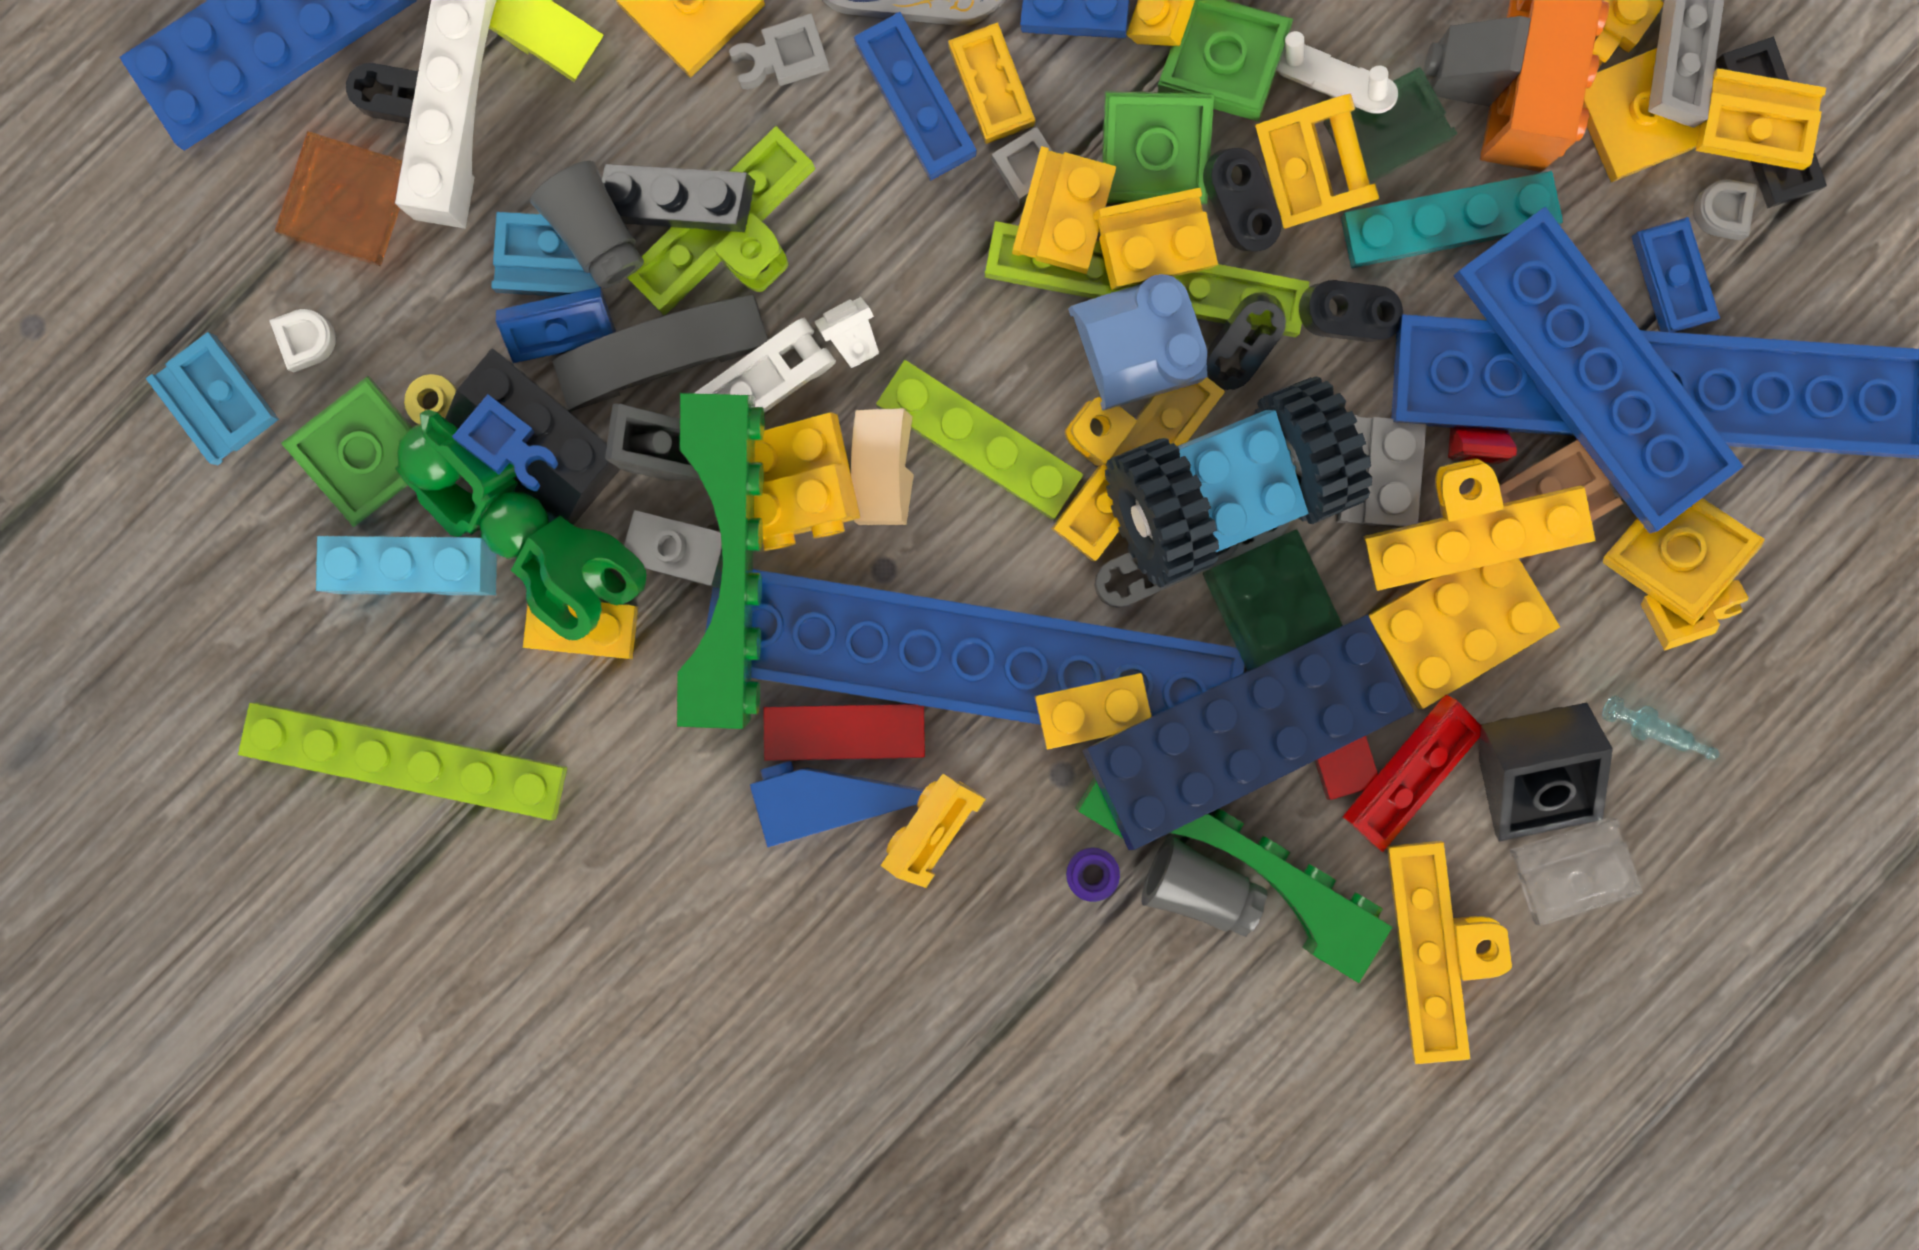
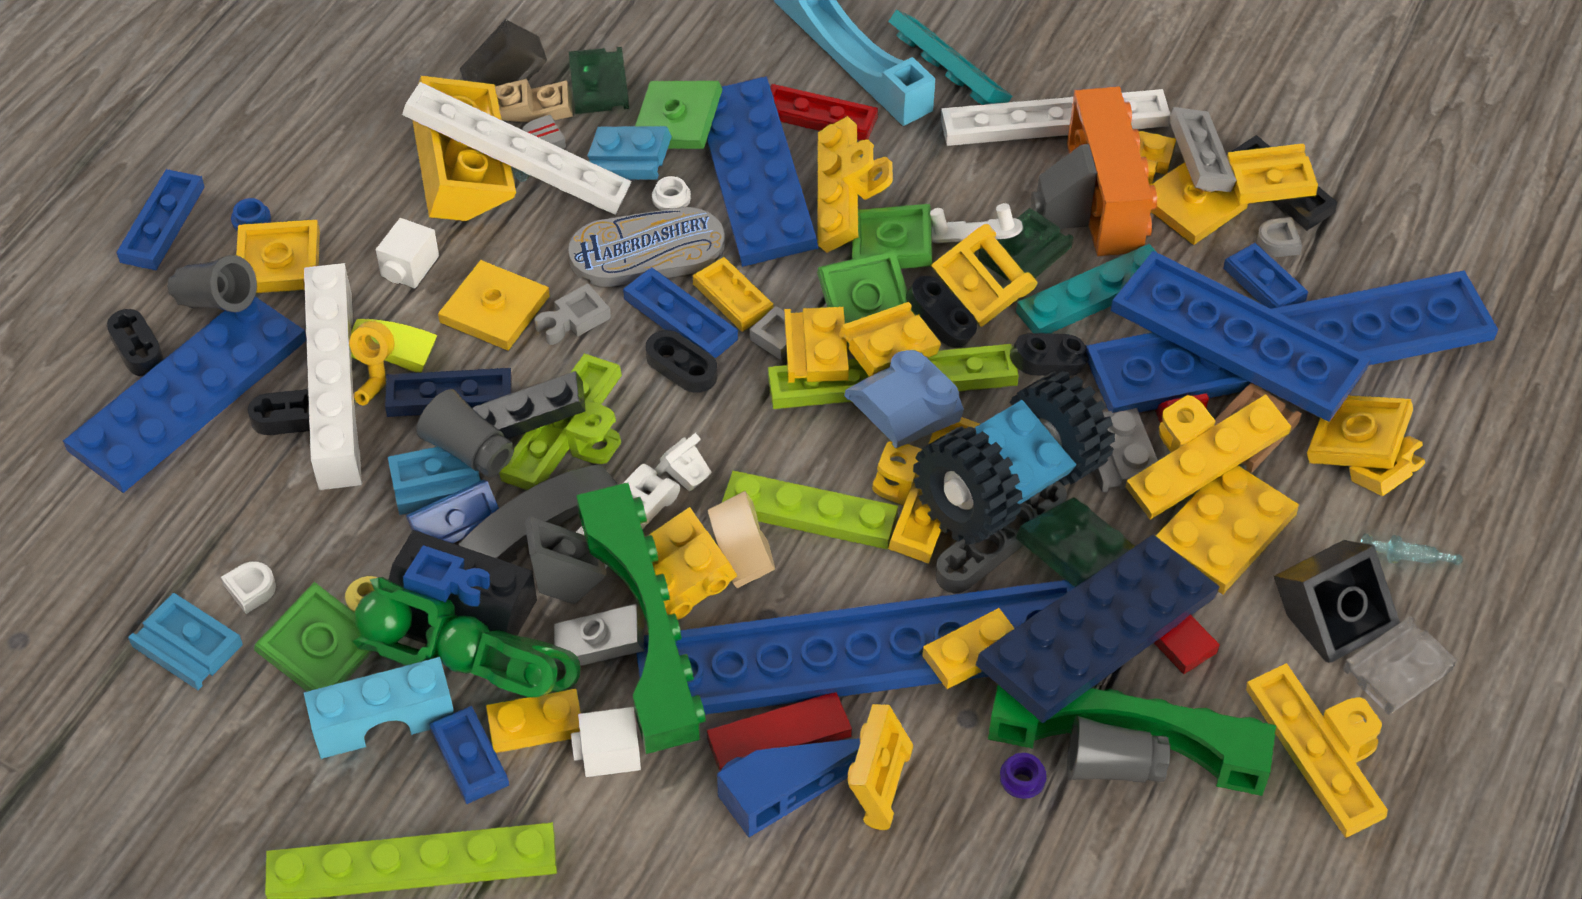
camera: 20 degrees left, 35 degrees down
clear orange tile [275,131,403,267] -> none
black beam [1207,292,1286,390] -> none
red tile [1342,694,1481,852] -> none
none -> yellow plate [349,321,394,405]
none -> dark blue plate [385,368,512,417]
none -> blue plate [429,706,509,804]
none -> white brick [571,707,641,777]
none -> black plate [646,330,718,393]

